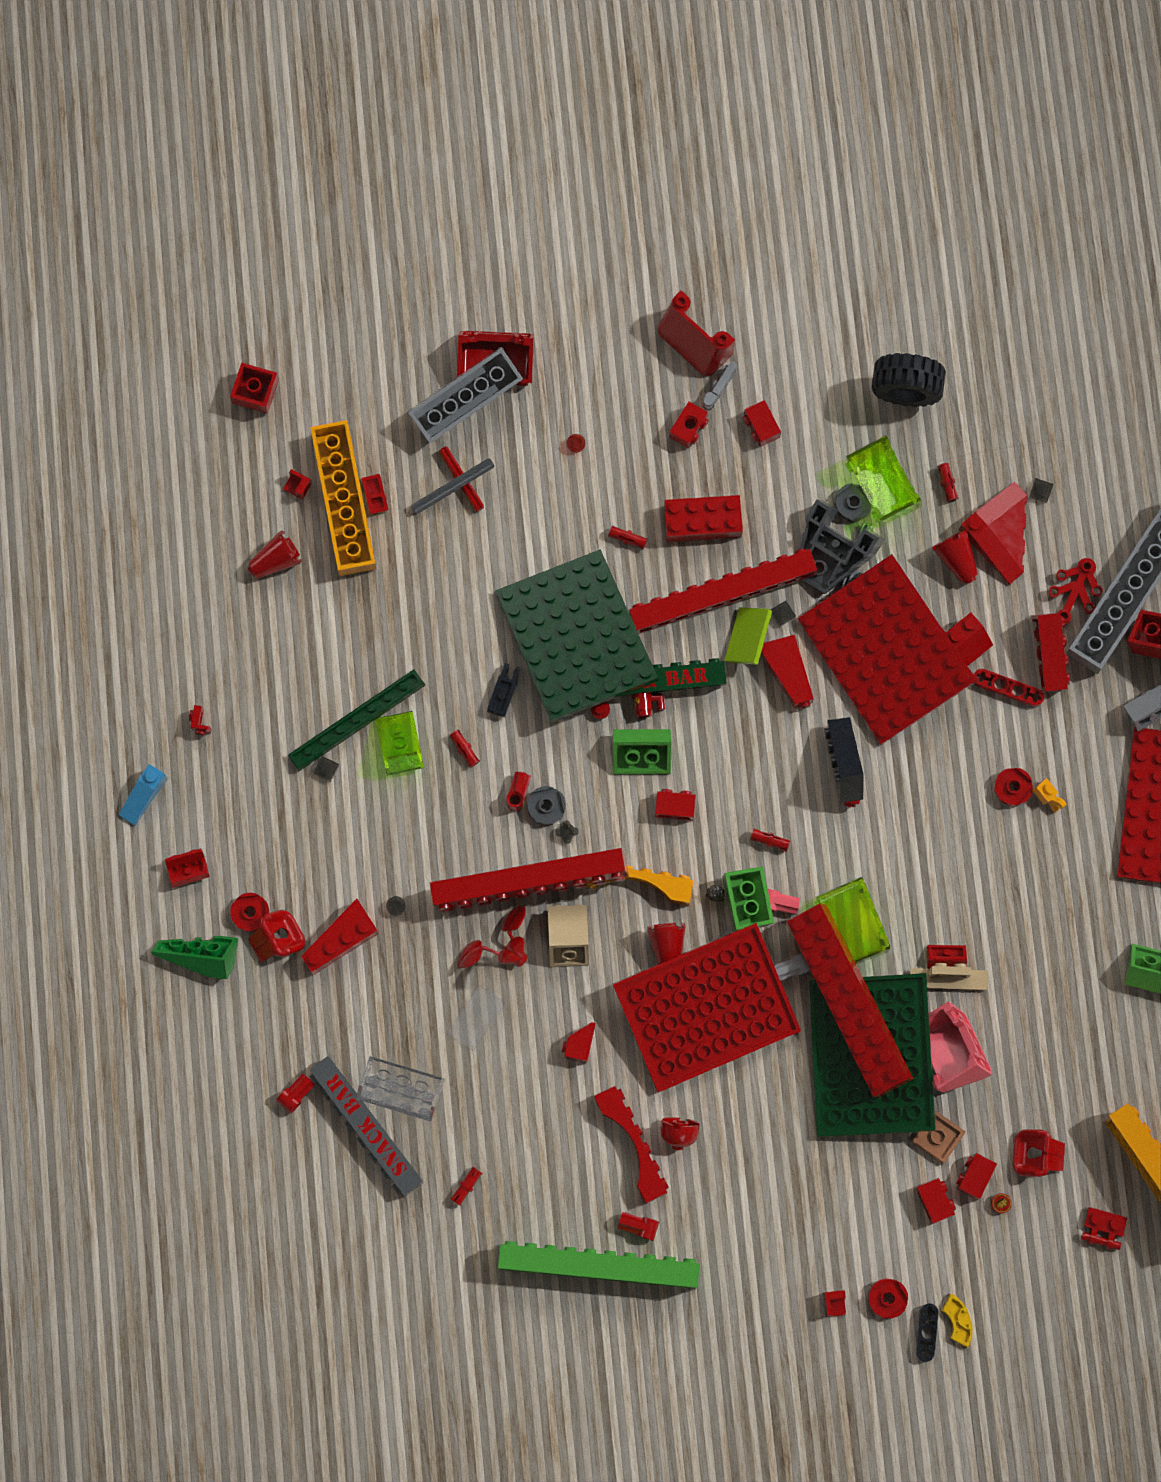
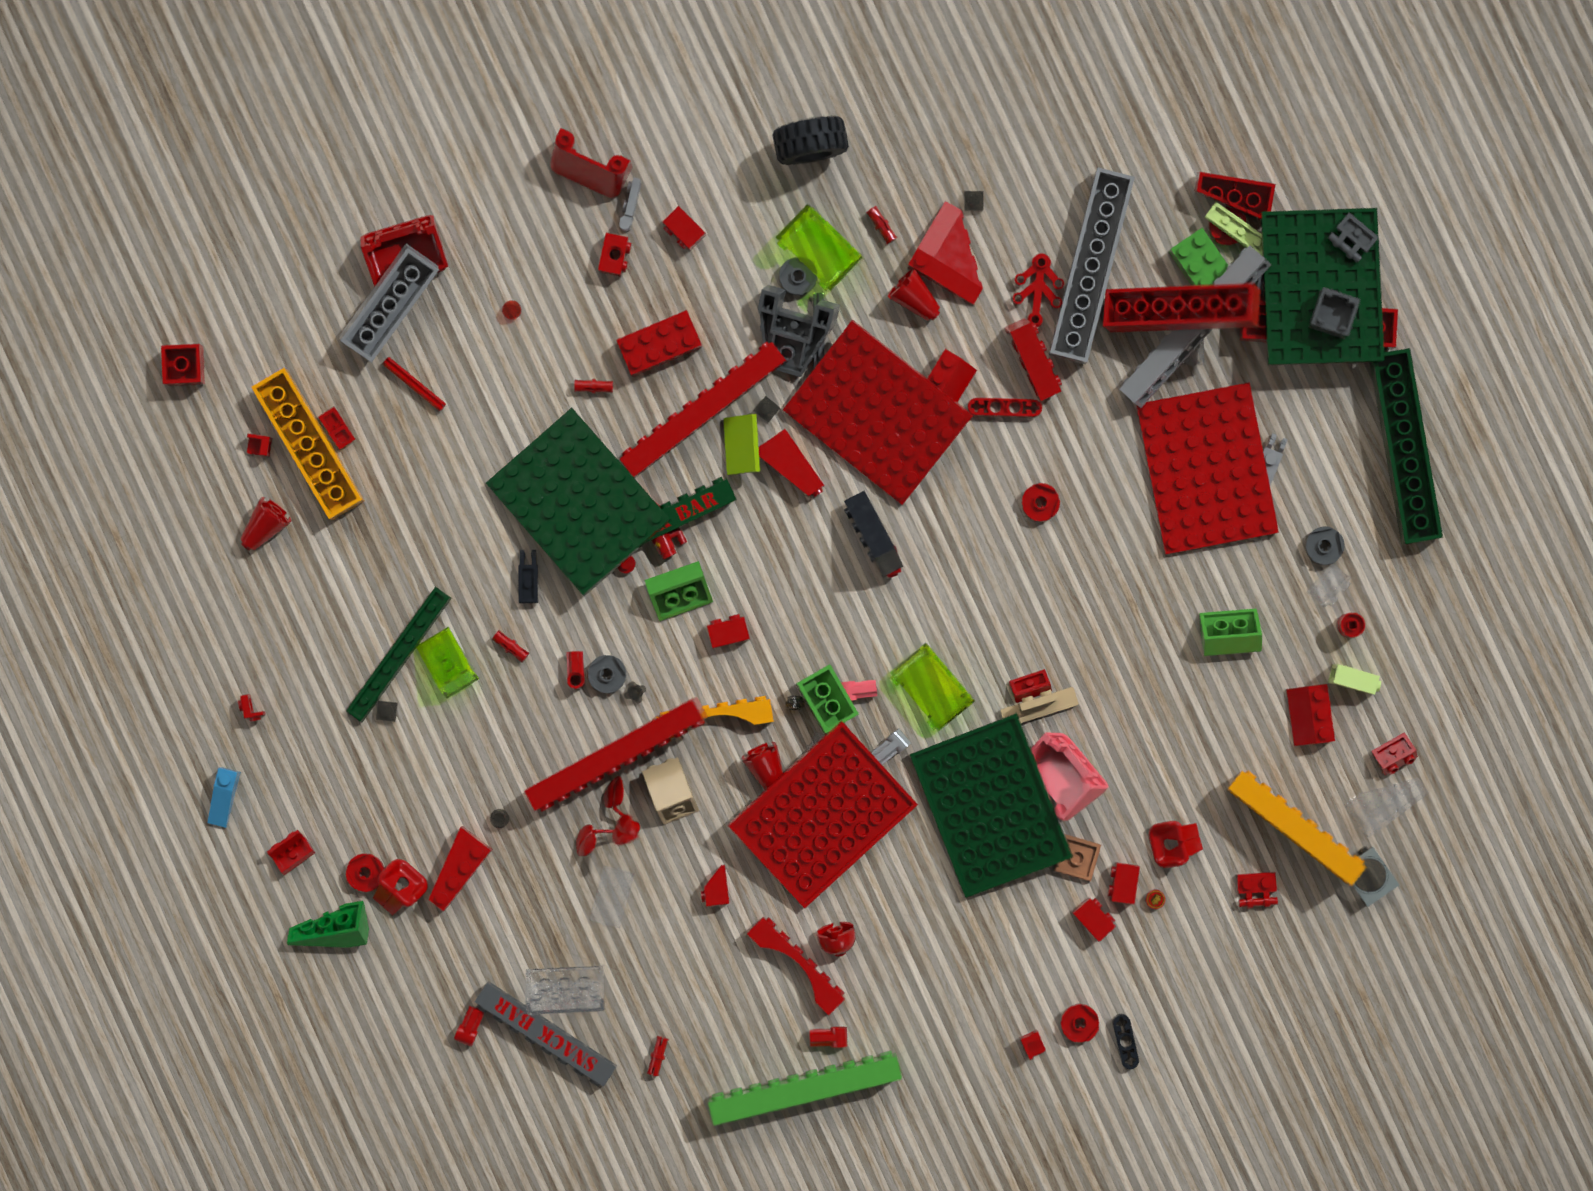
camera: 15 degrees left, 10 degrees up
dark grey axle [411,458,495,514] -> none
red pin [750,828,790,852] -> none
red brick [787,903,913,1097] -> none
yellow tile [941,1293,972,1348] -> none
light orange plate [1032,778,1067,813] -> none

